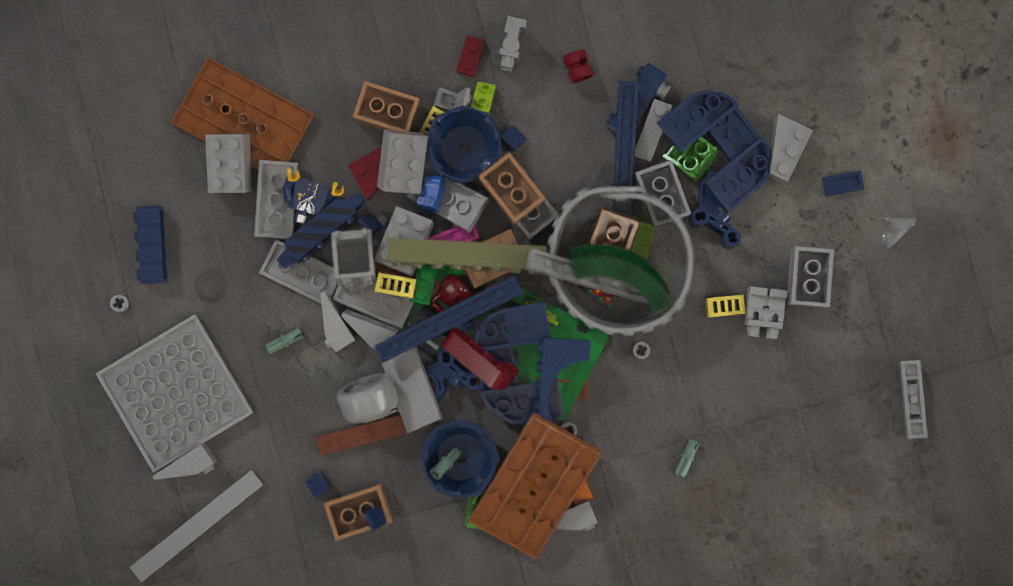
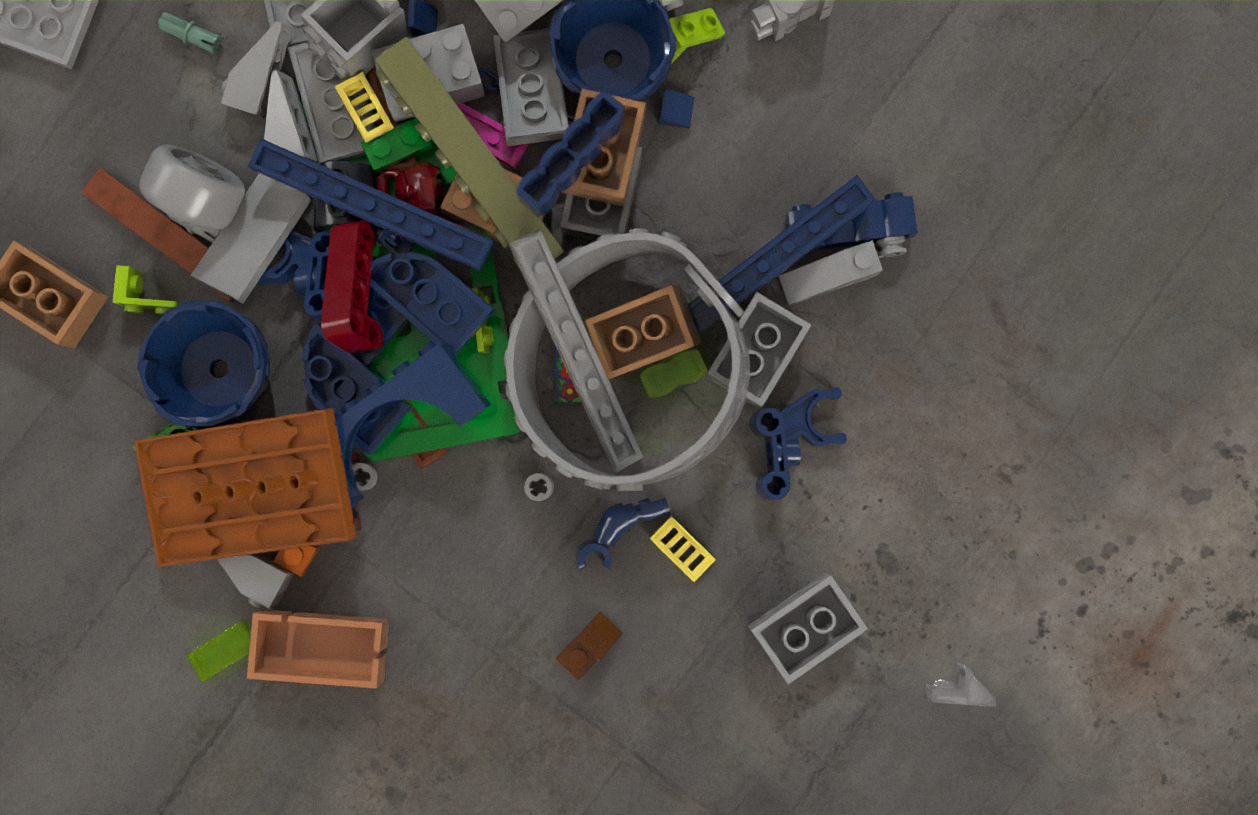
camera: 50 degrees right, 0 degrees up
dark blue slope [305,471,332,498] -> none
dark blue slope [364,506,387,531] -> none
blue leg [417,174,445,212] -> none
sand green axle [430,447,461,479] -> none
dark red wheel [562,49,594,84] -> none
dark green fence [569,244,672,312] -> none
dark blue plate [656,90,771,213] -> none
bright green slope [662,137,718,181] -> none
sand green axle [675,439,700,478] -> none
light grey hips [744,286,788,339] -> none
light grey wedge [768,113,813,185] -> none
dark blue tile [822,171,864,197] -> none
none -> lime bracket [113,265,181,315]
none -> clear neon green tile [186,620,251,682]
none -> nougat piece [247,609,390,689]
none -> dark blue brick [516,91,625,217]
none -> reddish brown slope [556,612,622,681]
none -> dark blue piece [576,498,670,571]

